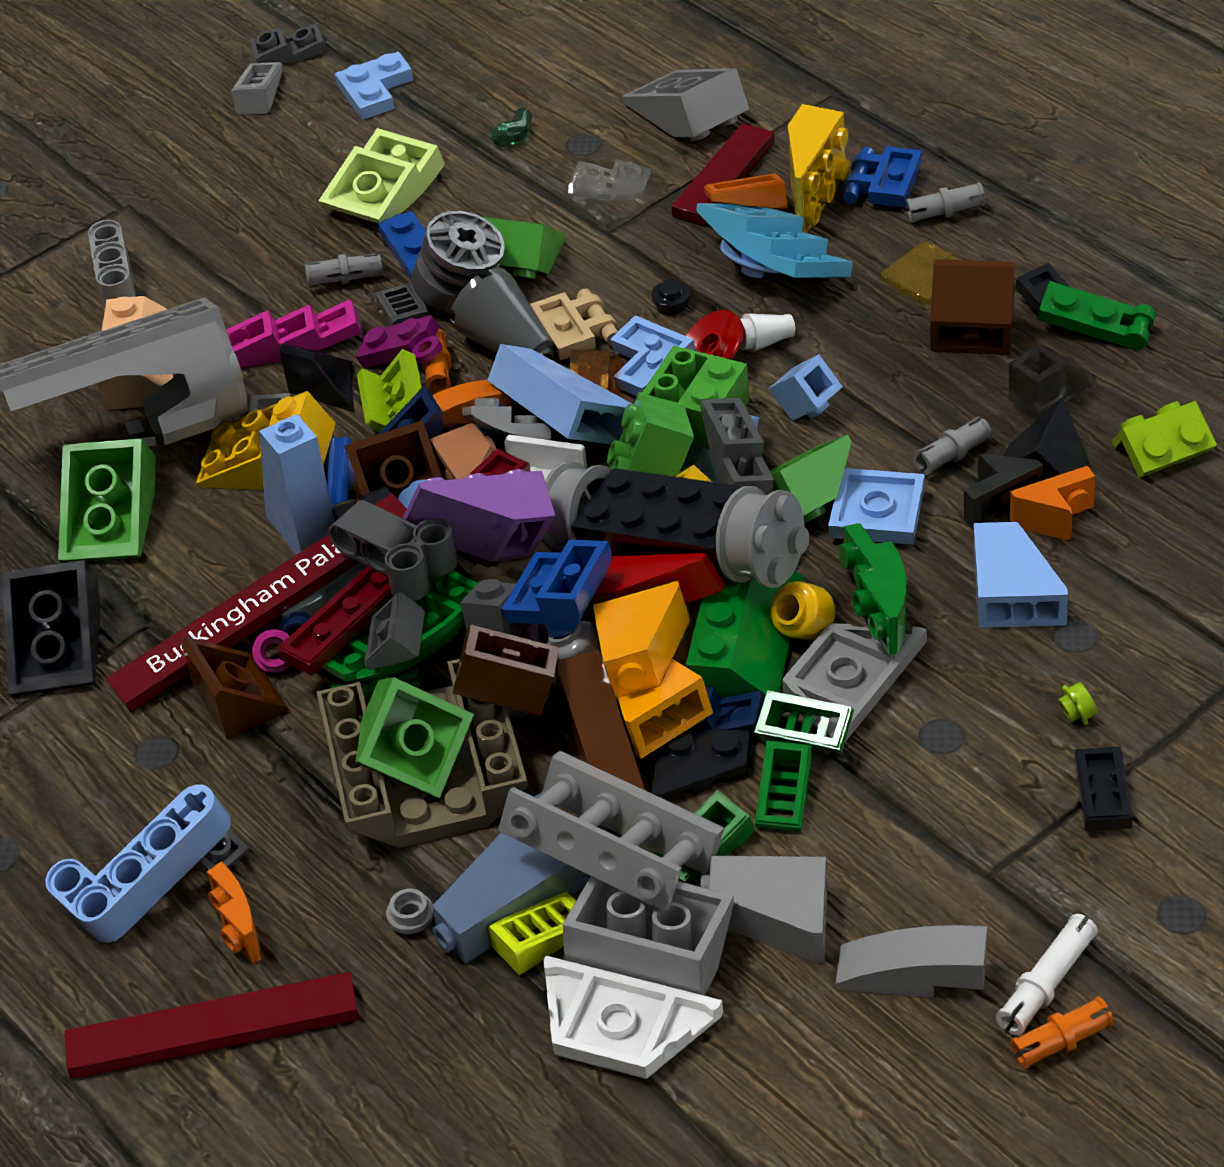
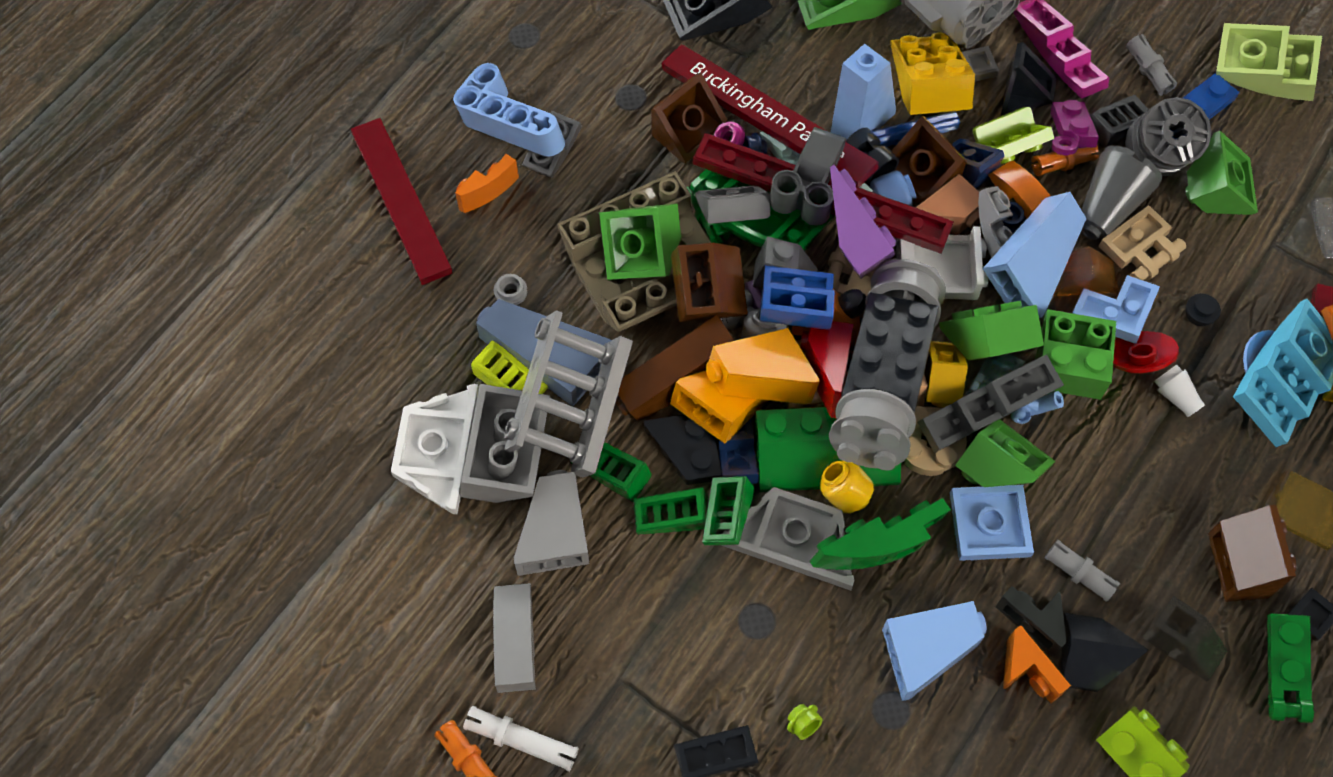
camera: 70 degrees right, 20 degrees up
light blue brick [768,354,843,421] -> none

